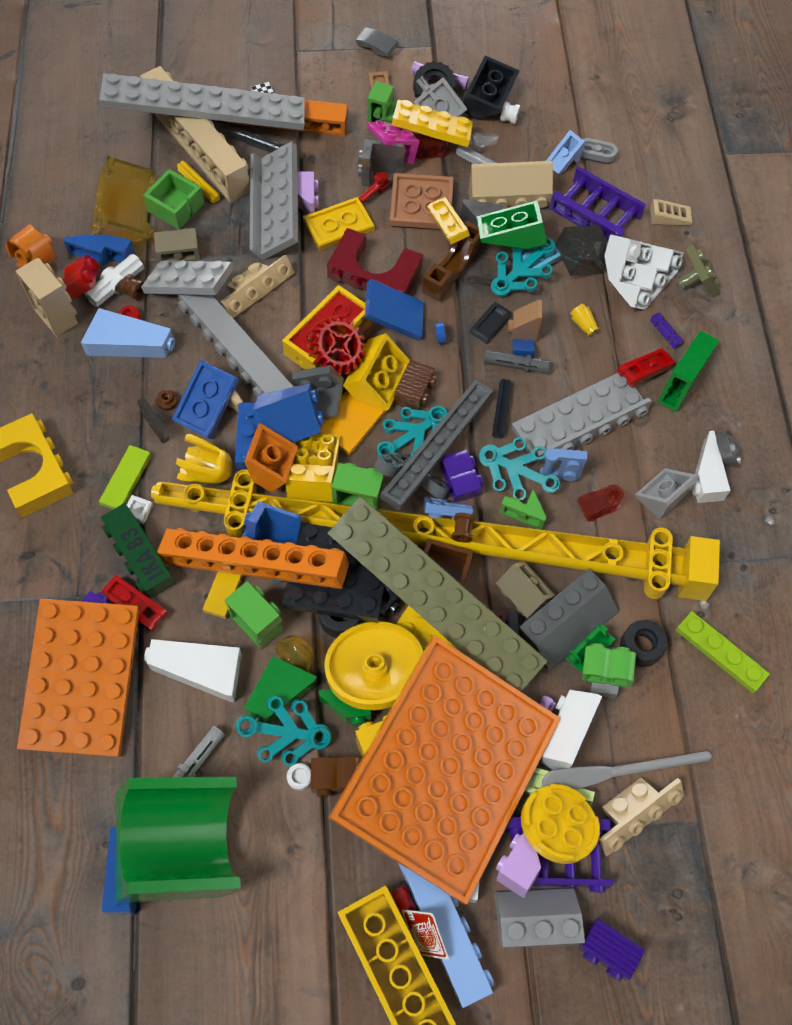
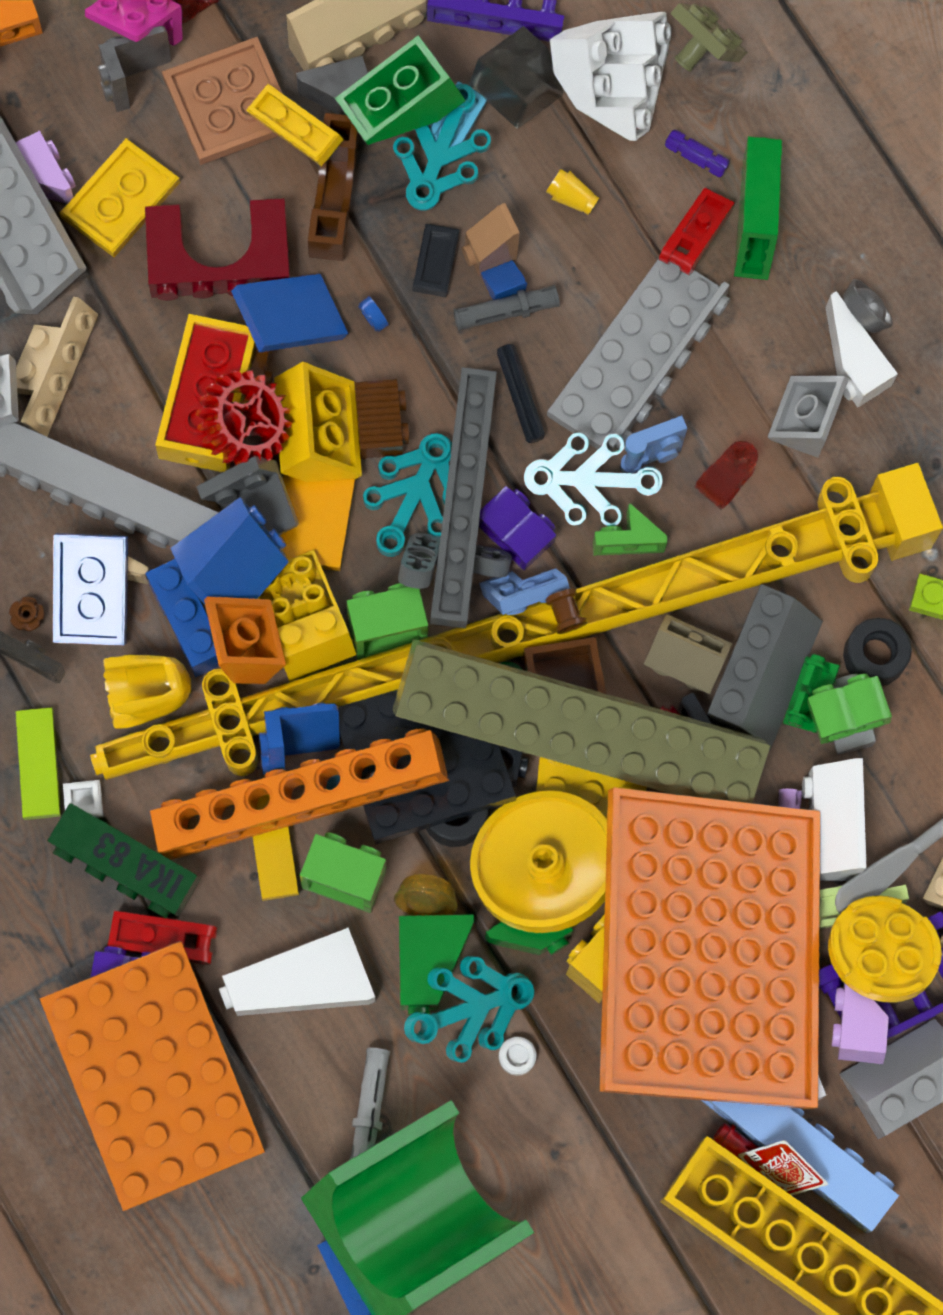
camera: 30 degrees left, 10 degrees up
reddish brown brick [311,757,362,798] -> none
red bar [359,172,390,203] -> none

